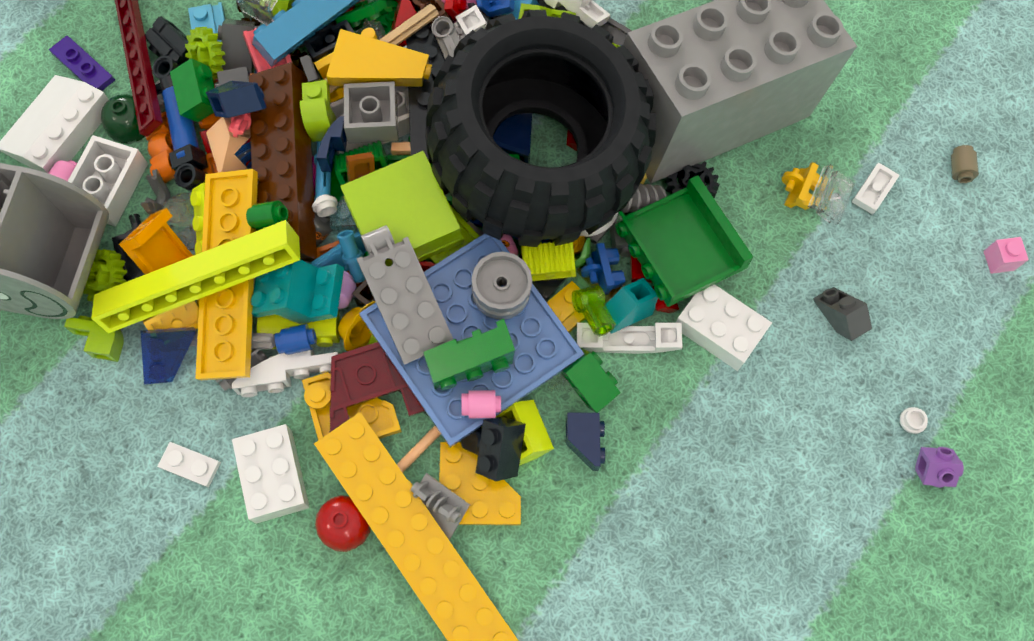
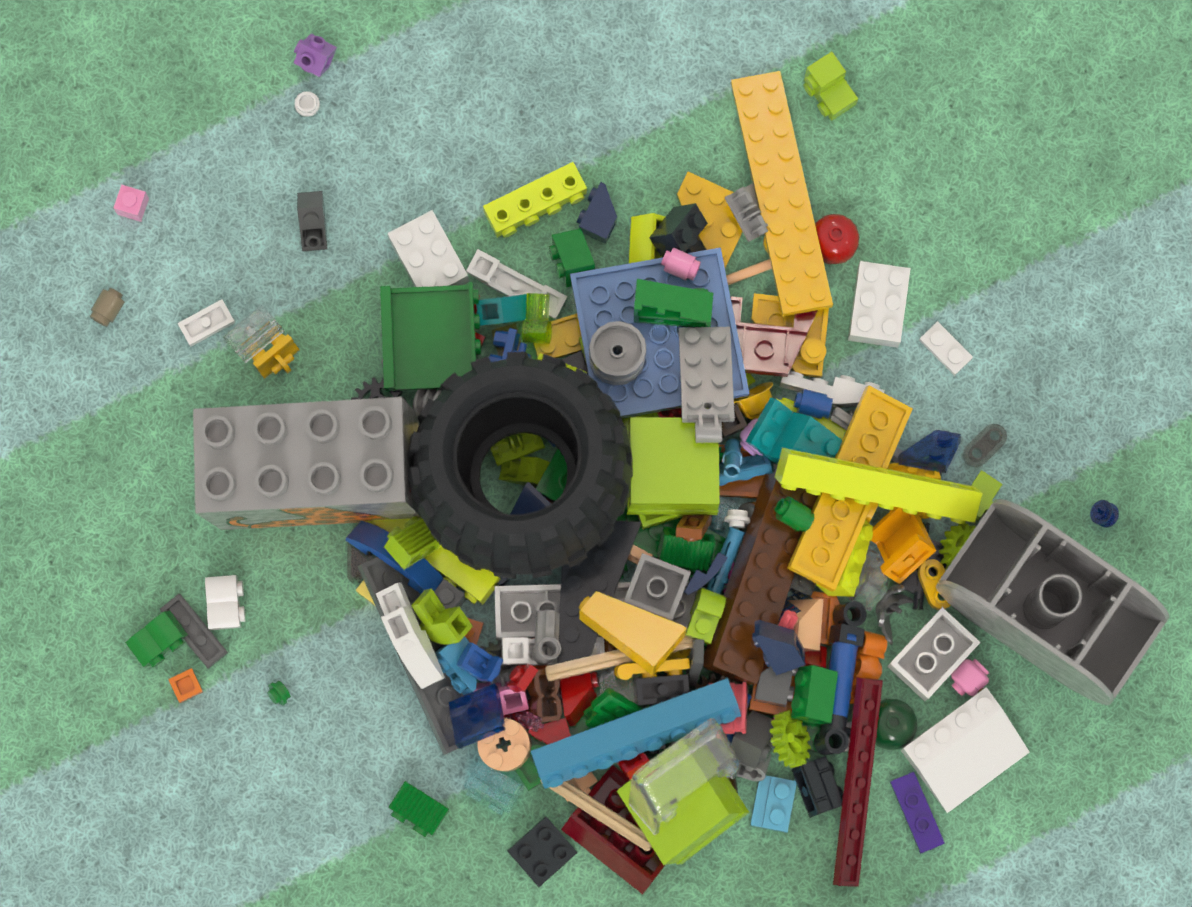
camera: 155 degrees left, 10 degrees up
none -> neon yellow brick [483,162,587,238]
none -> yellow plate [918,559,951,610]
none -> clear smoke plate [963,424,1007,468]

